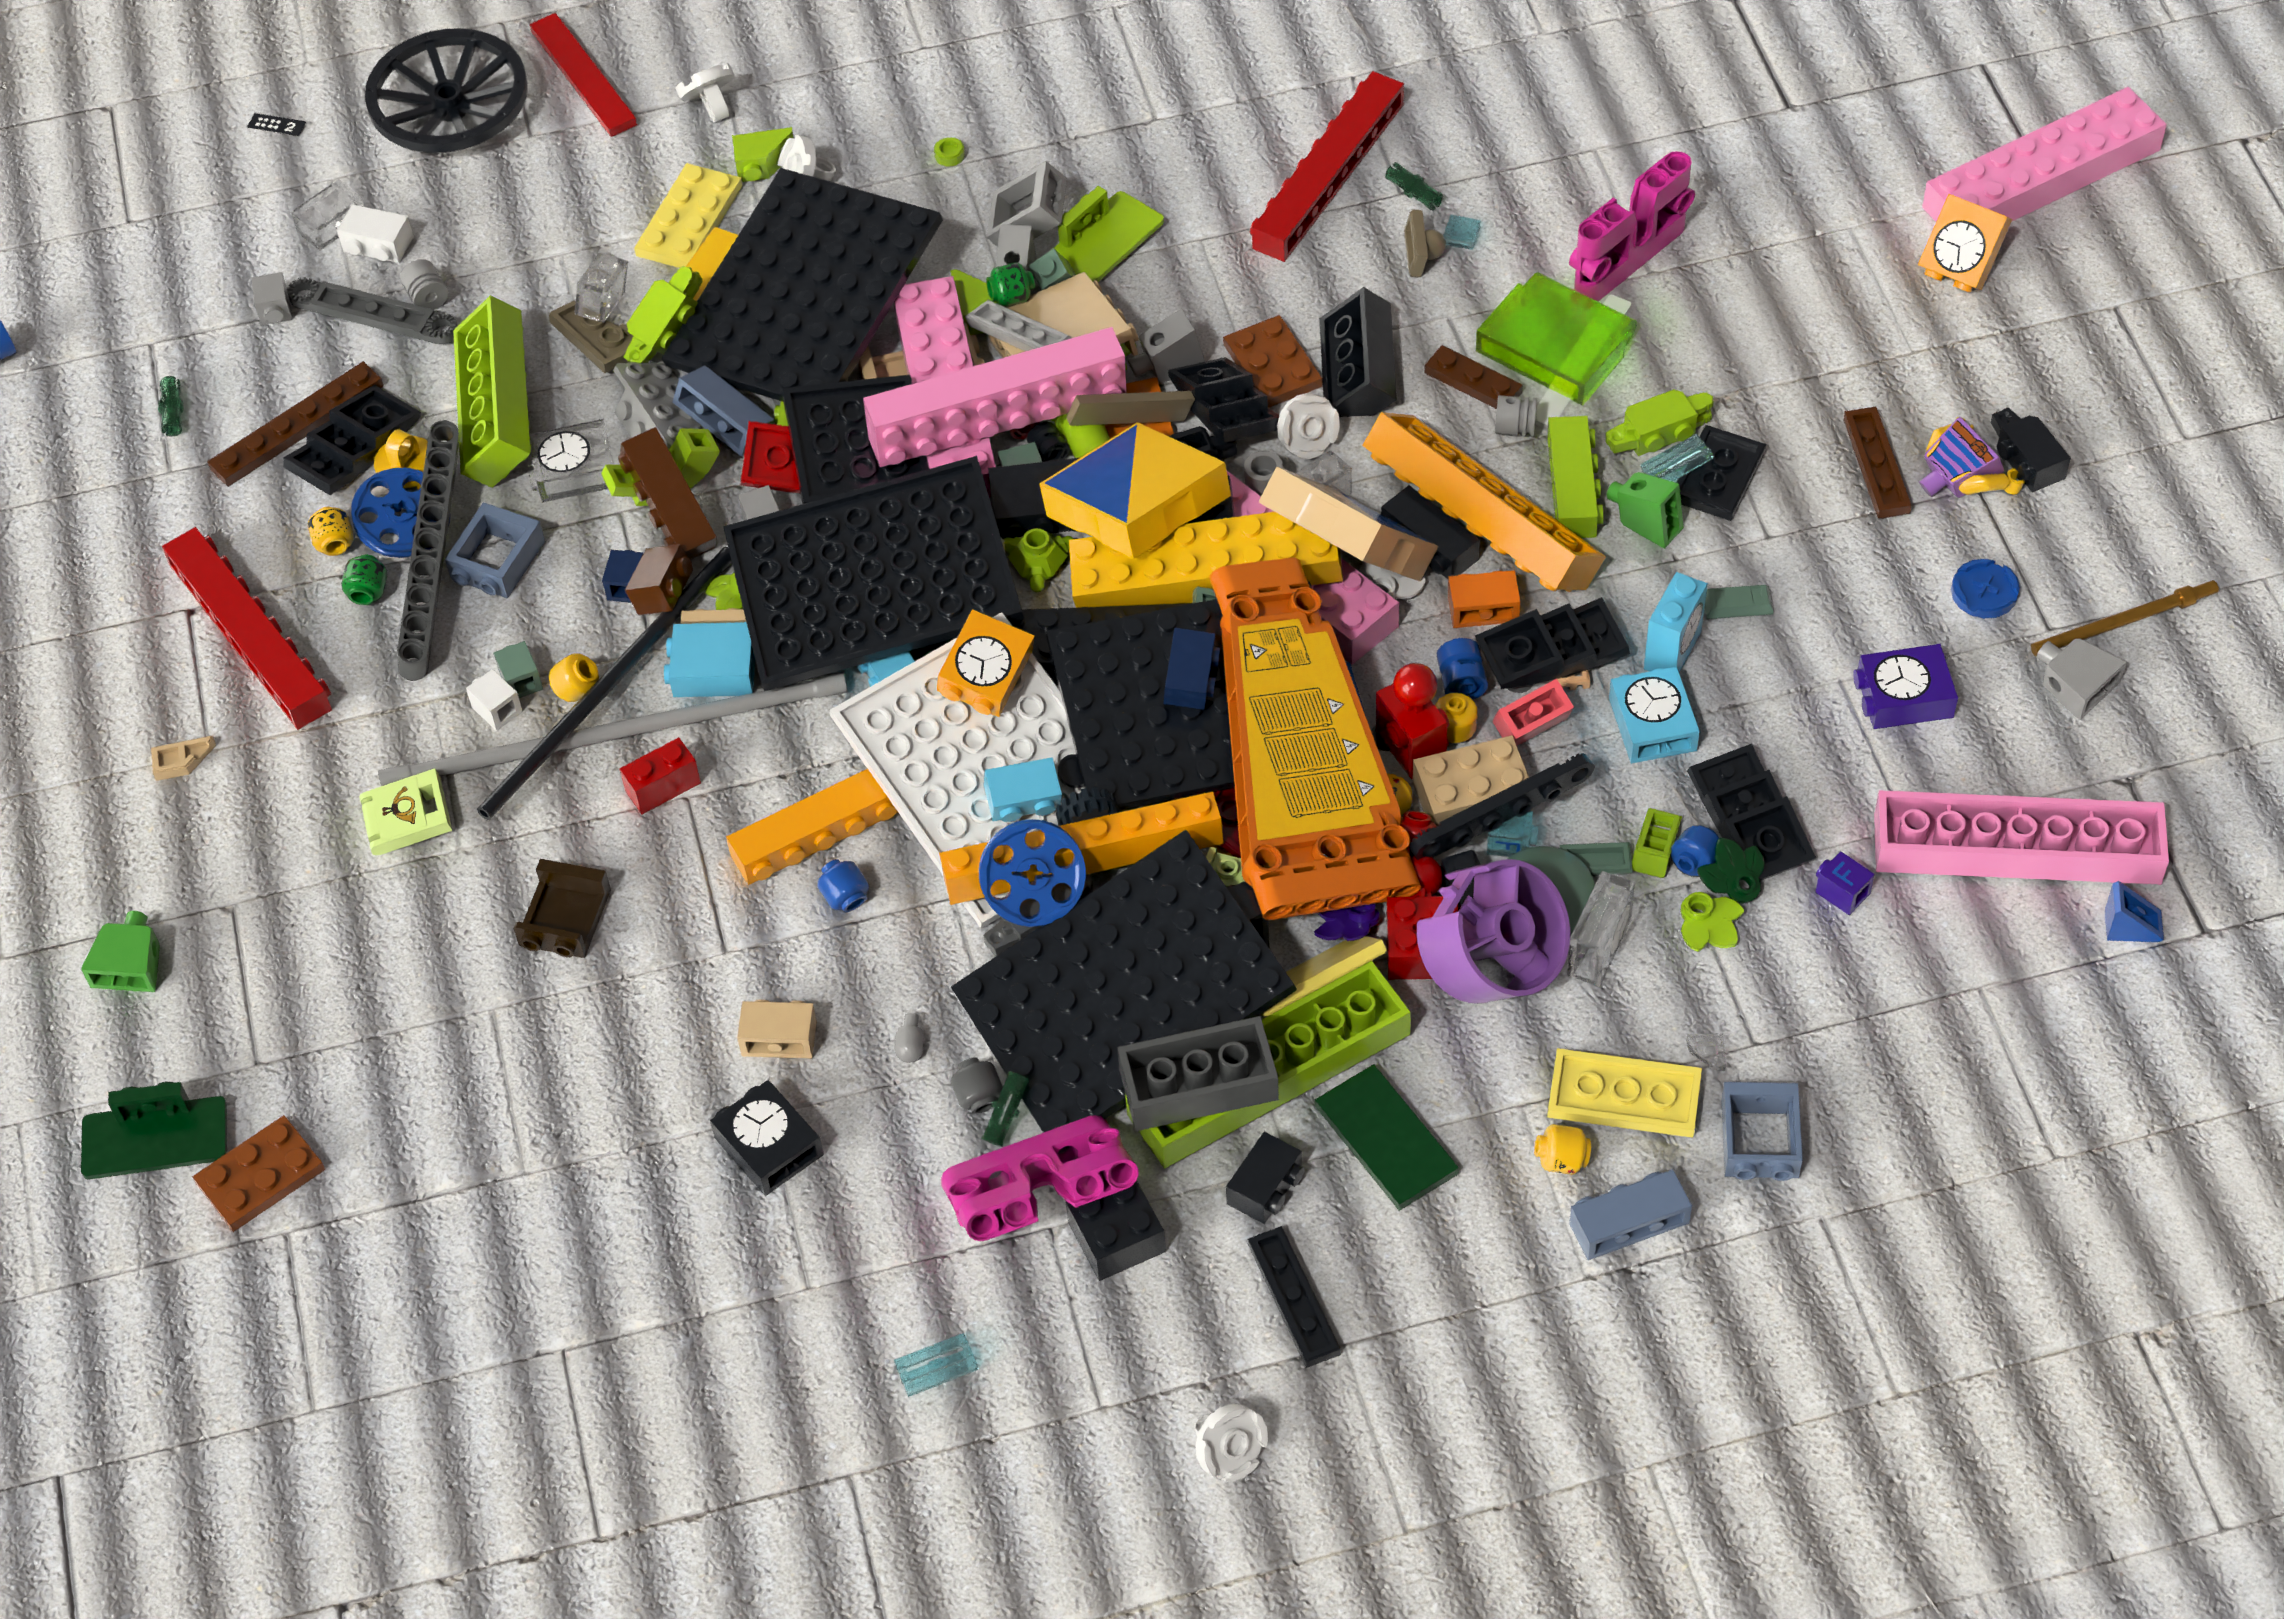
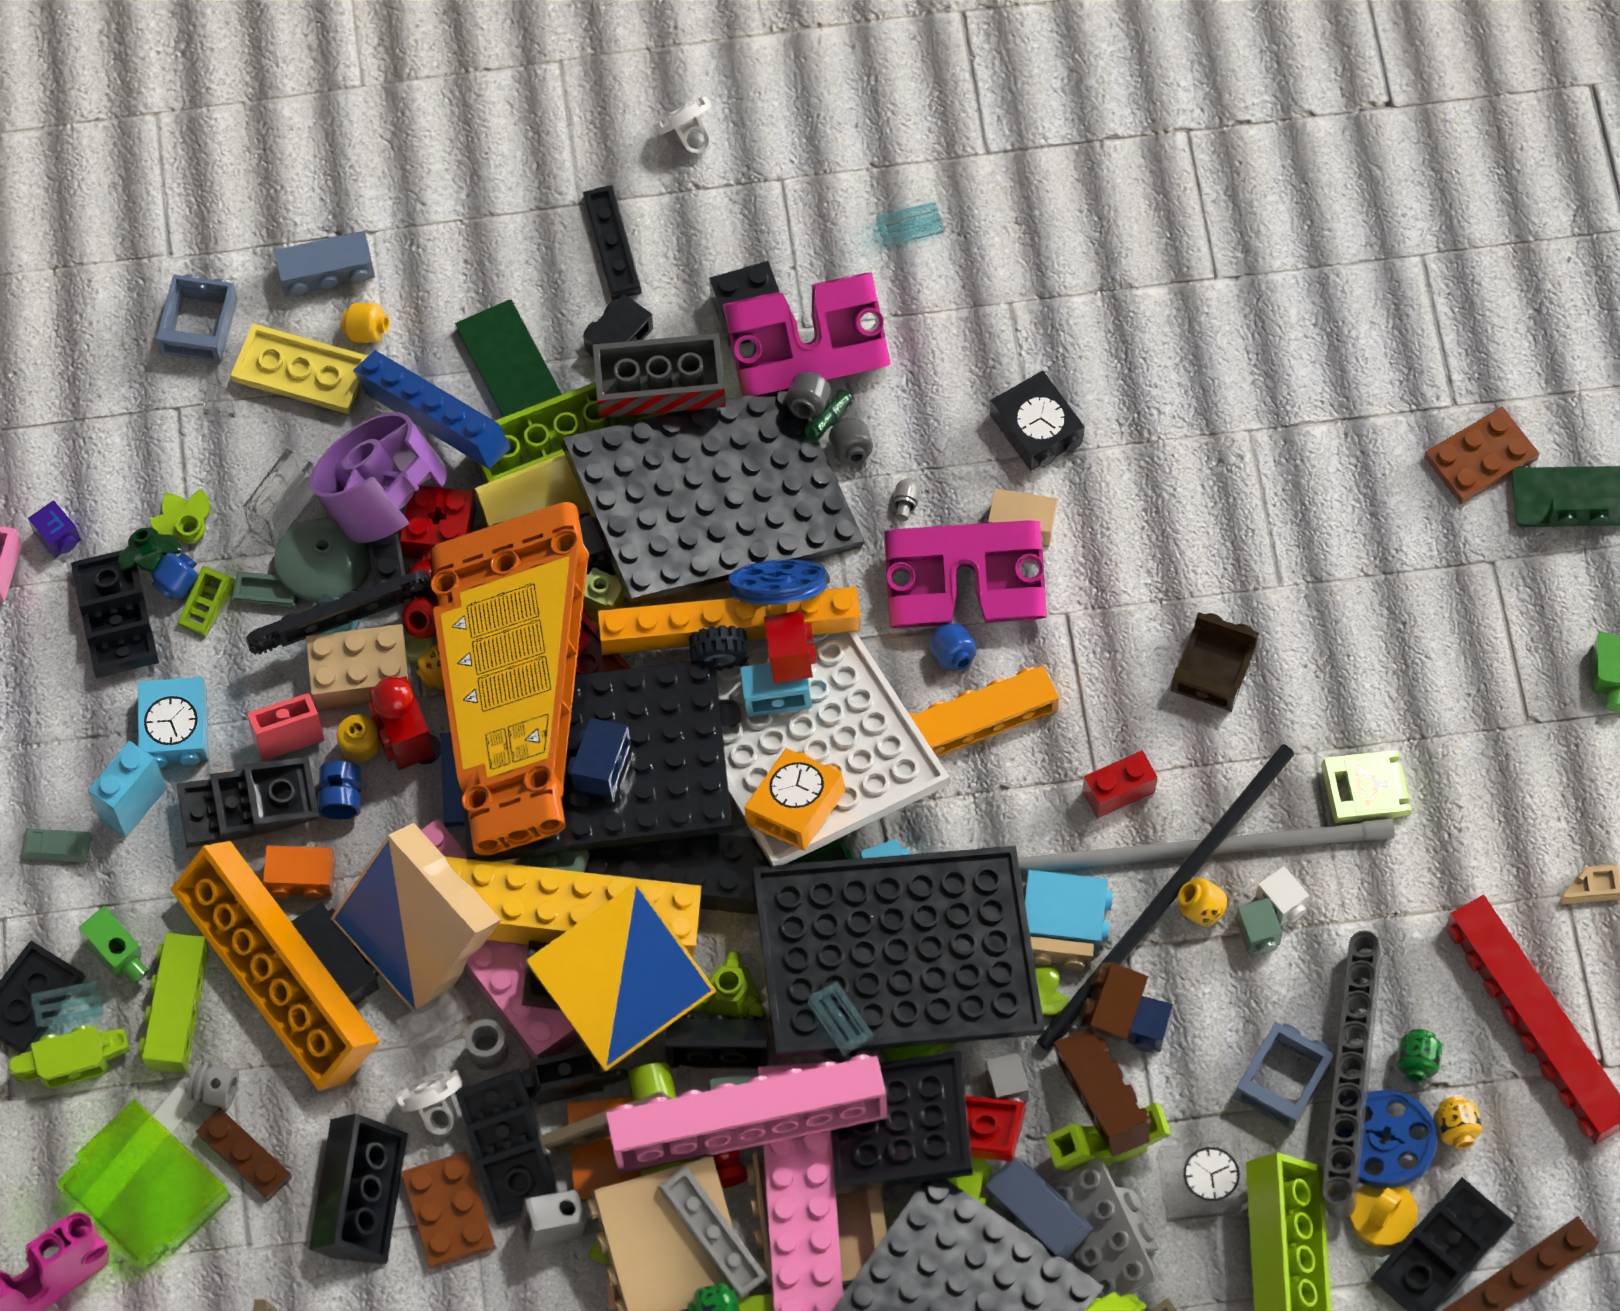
camera: 175 degrees left, 10 degrees up
none -> blue brick [353,350,511,469]
none -> red brick [764,610,817,683]
none -> dark grey head [786,372,831,419]
none -> clear light blue tile [808,981,874,1056]
none -> dark pink connector [884,520,1047,628]

